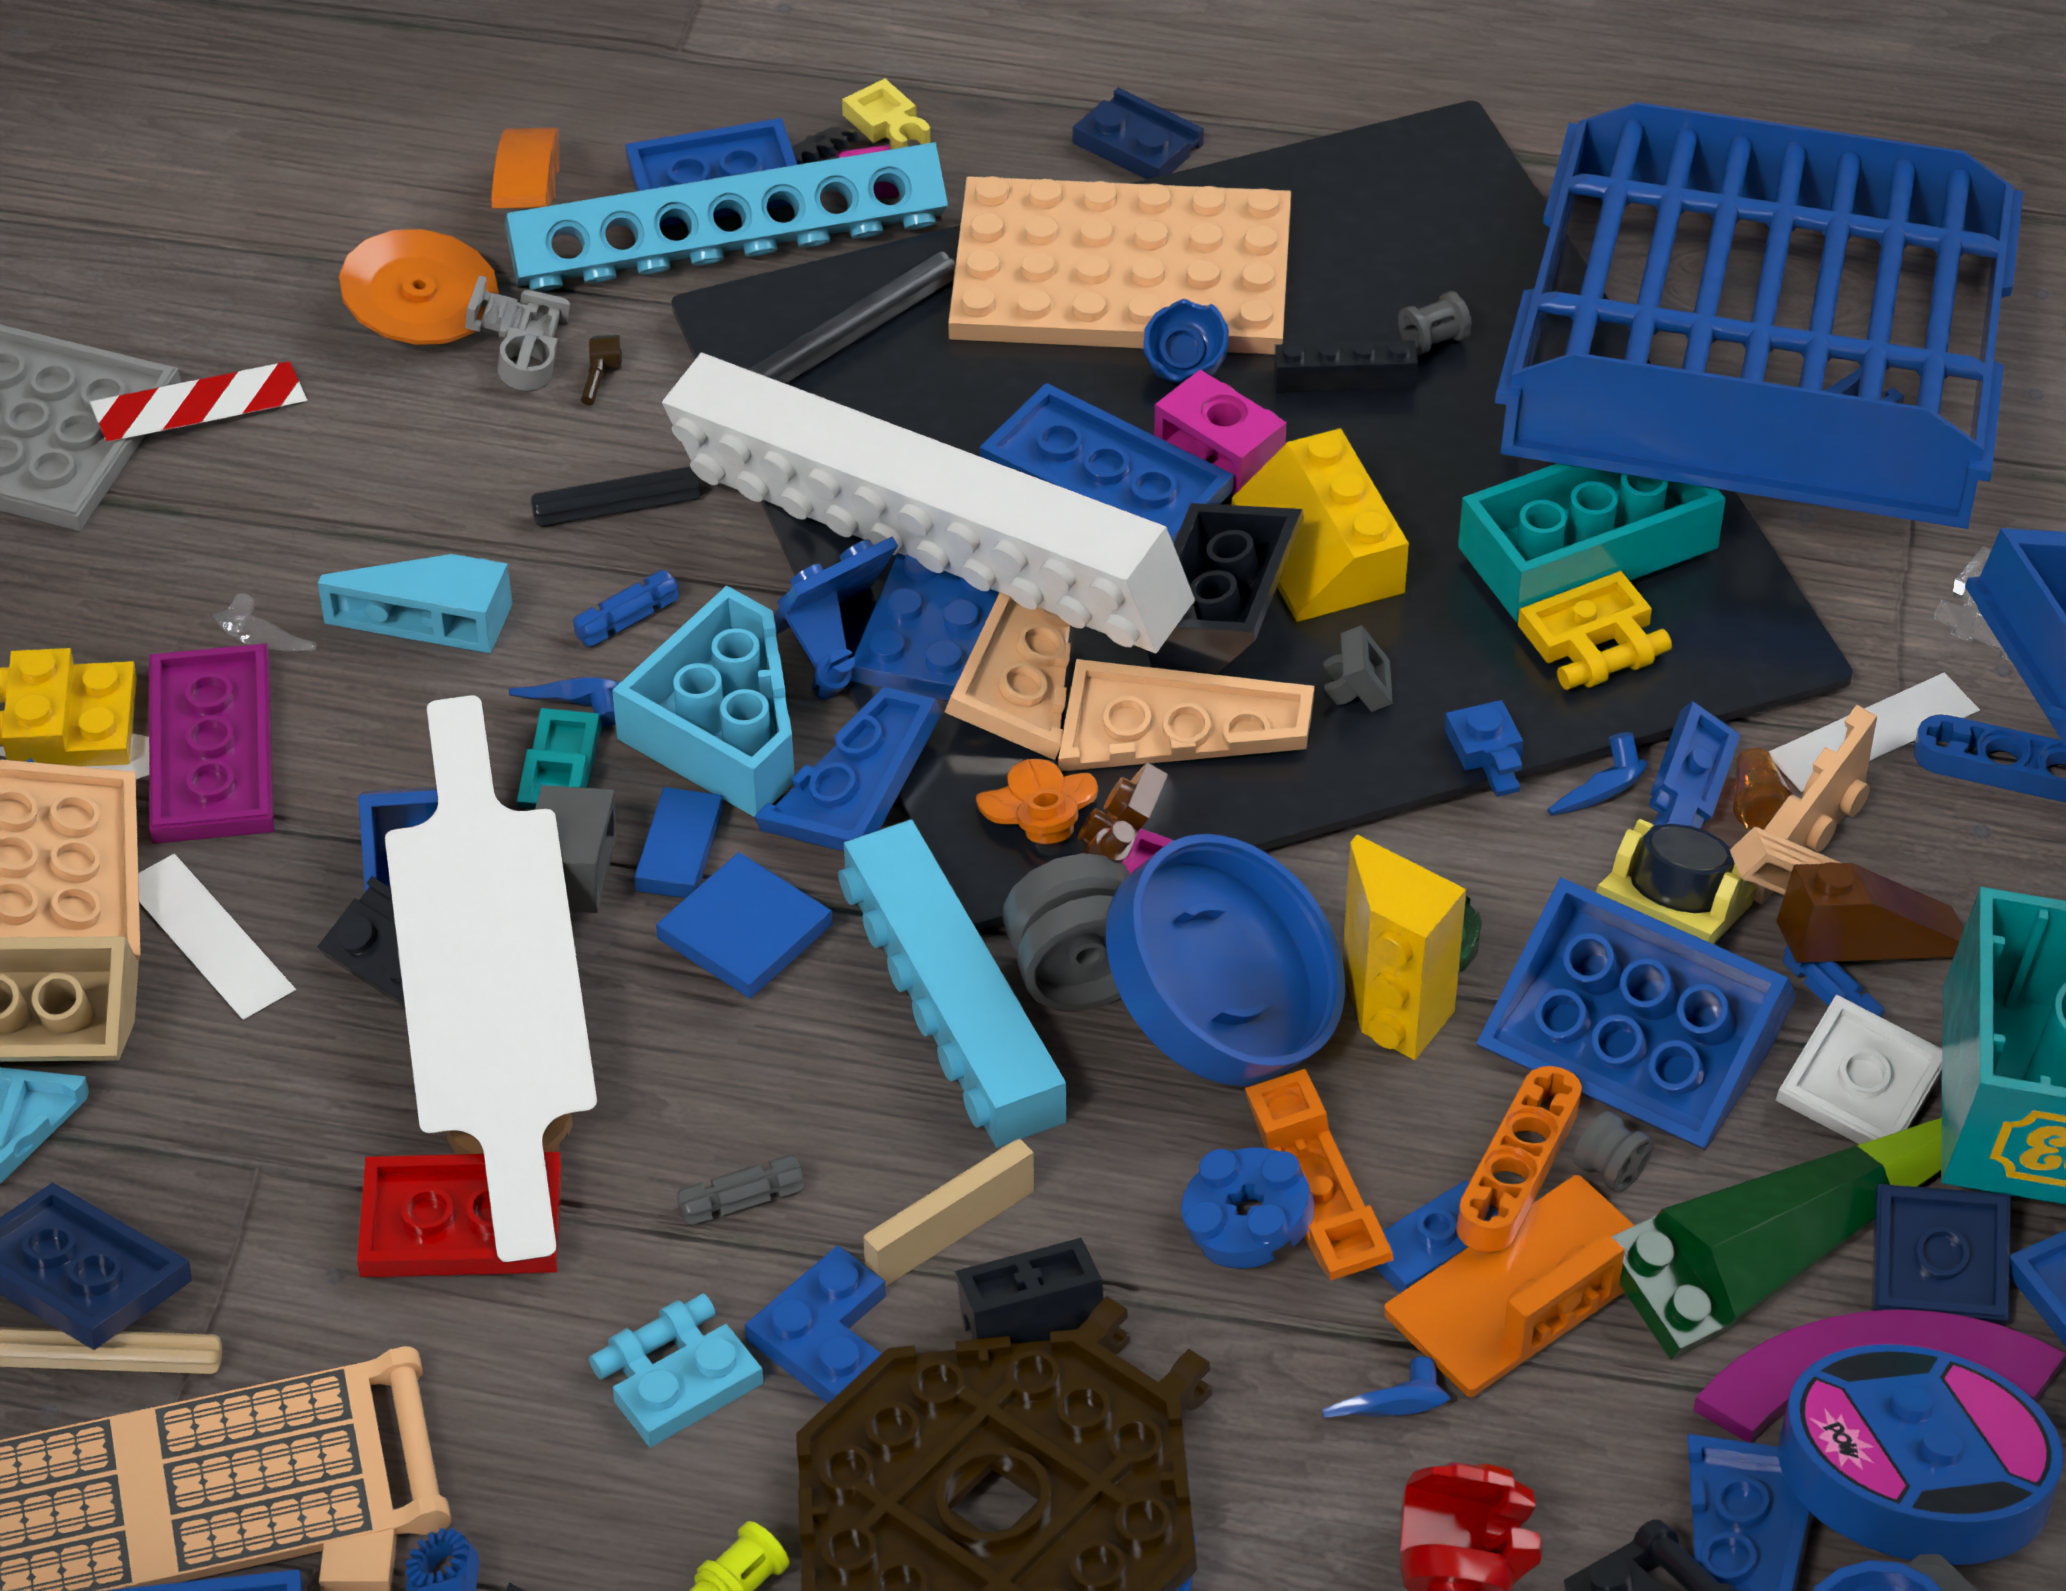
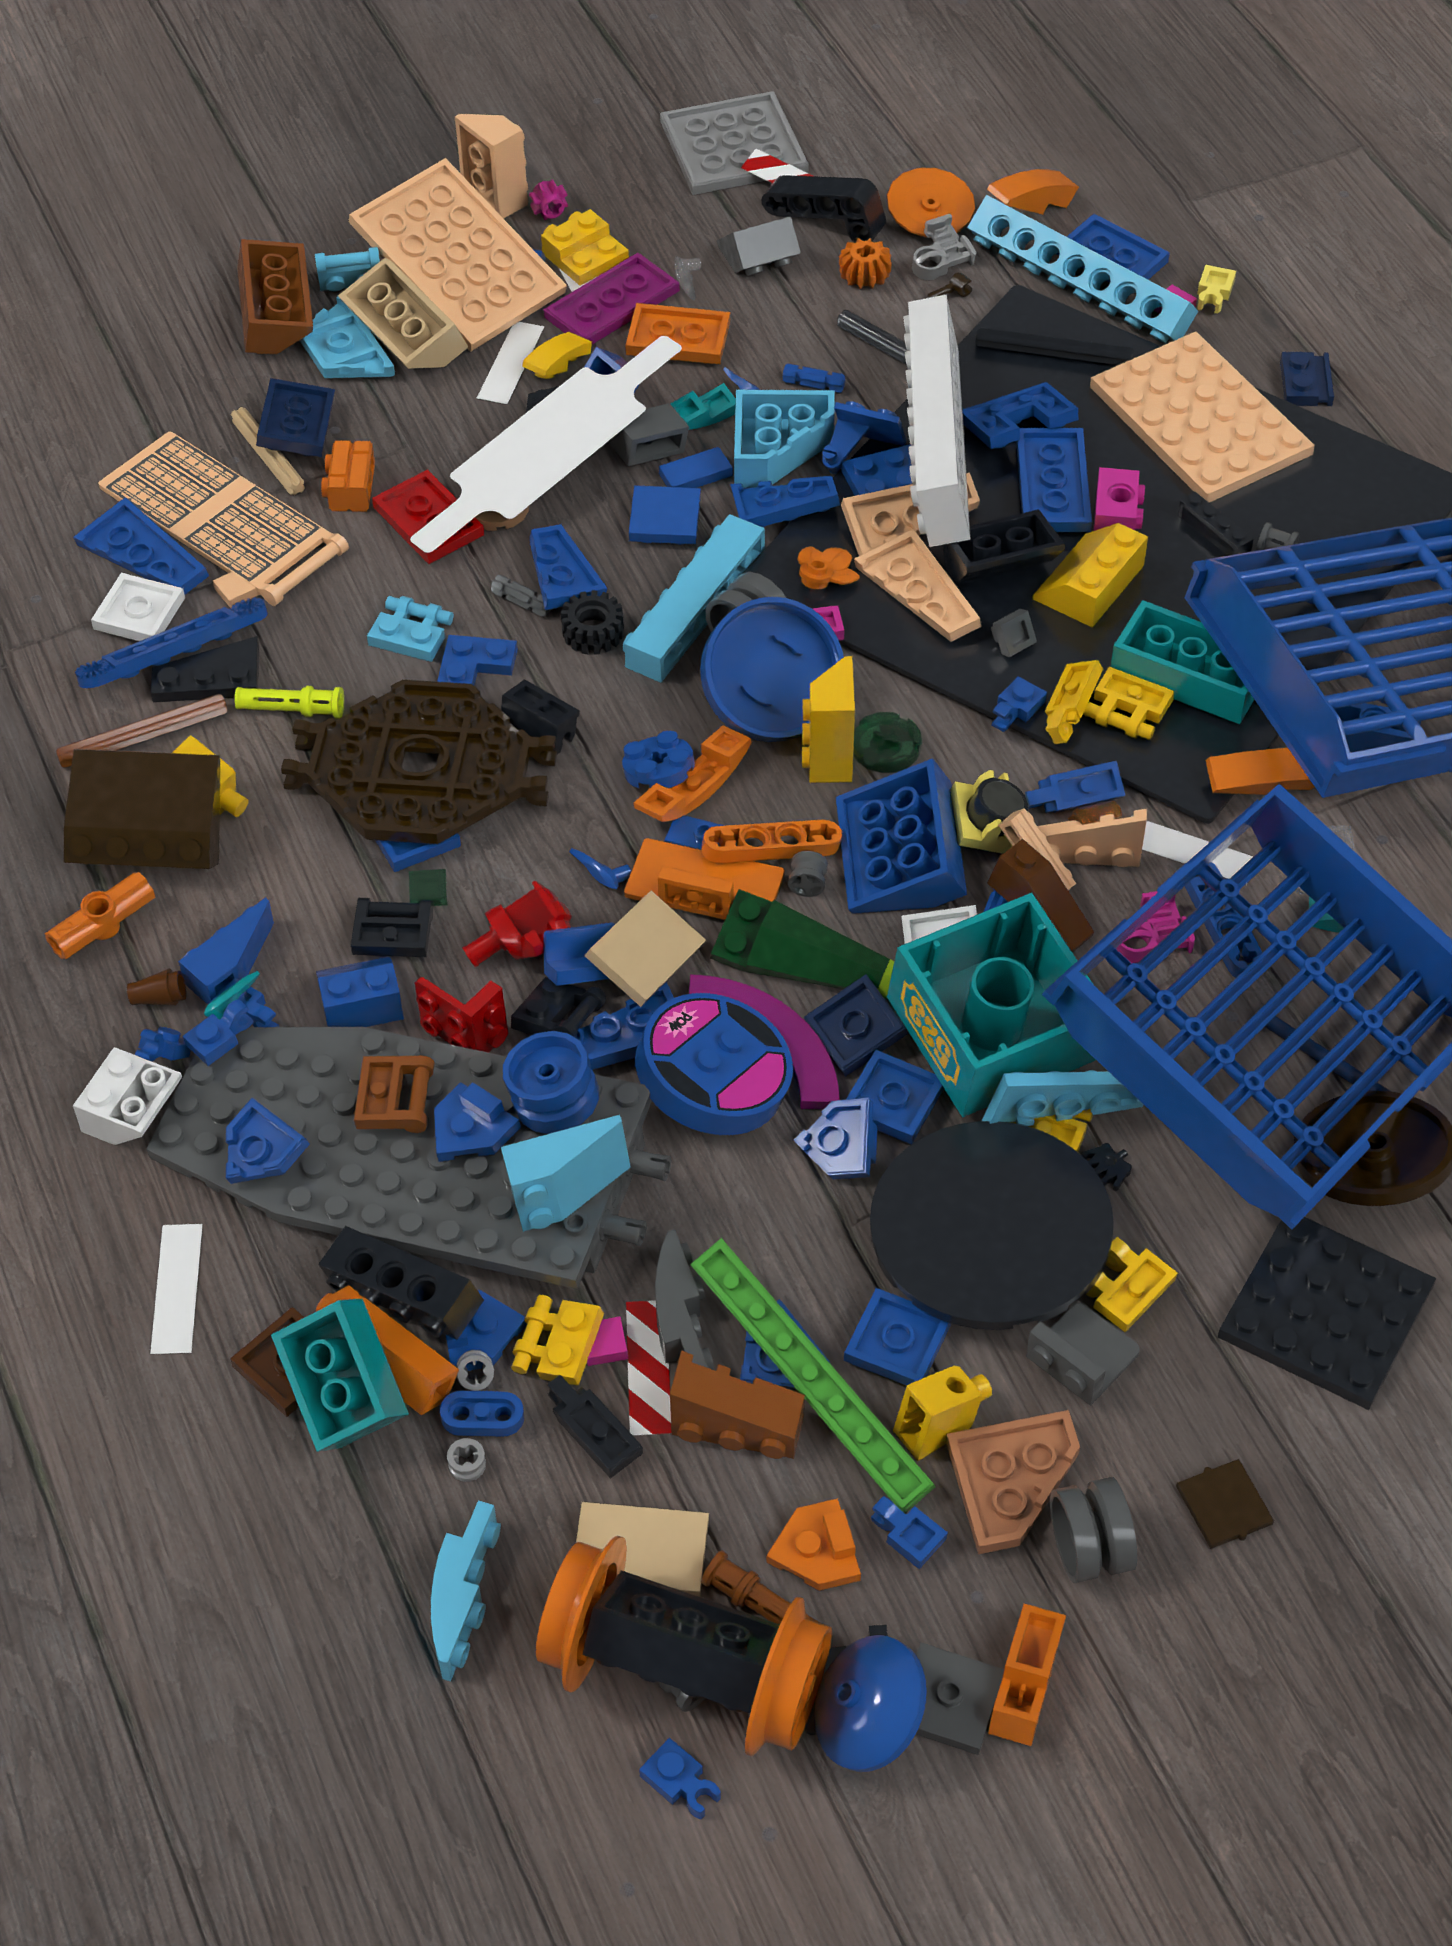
camera: 55 degrees right, 5 degrees up
medium azure slope [318,554,513,654] -> none
black piece [792,127,861,165] -> none
tan tile [863,1138,1034,1287] -> none
reddish brown plate [1077,762,1168,863] -> none
blue hair [1143,299,1229,384] -> none
blue bar [1547,732,1648,816] -> none
none -> orange brick [321,441,375,512]
none -> yellow slope [522,332,592,379]
none -> blue wing [529,524,607,610]
none -> blue panel [544,923,615,986]
none -> black tyre [561,590,624,655]
none -> tan tile [585,890,706,1007]
none -> orange plate [625,303,730,364]
none -> slope [717,216,801,276]
none -> black beam [761,175,886,243]
none -> orange gear [839,238,892,289]
none -> blue plate [962,382,1079,449]
none -> yellow hinge [1045,660,1103,744]
none -> dark pink piece [1116,891,1195,963]
none -> orange slope [1205,748,1315,795]

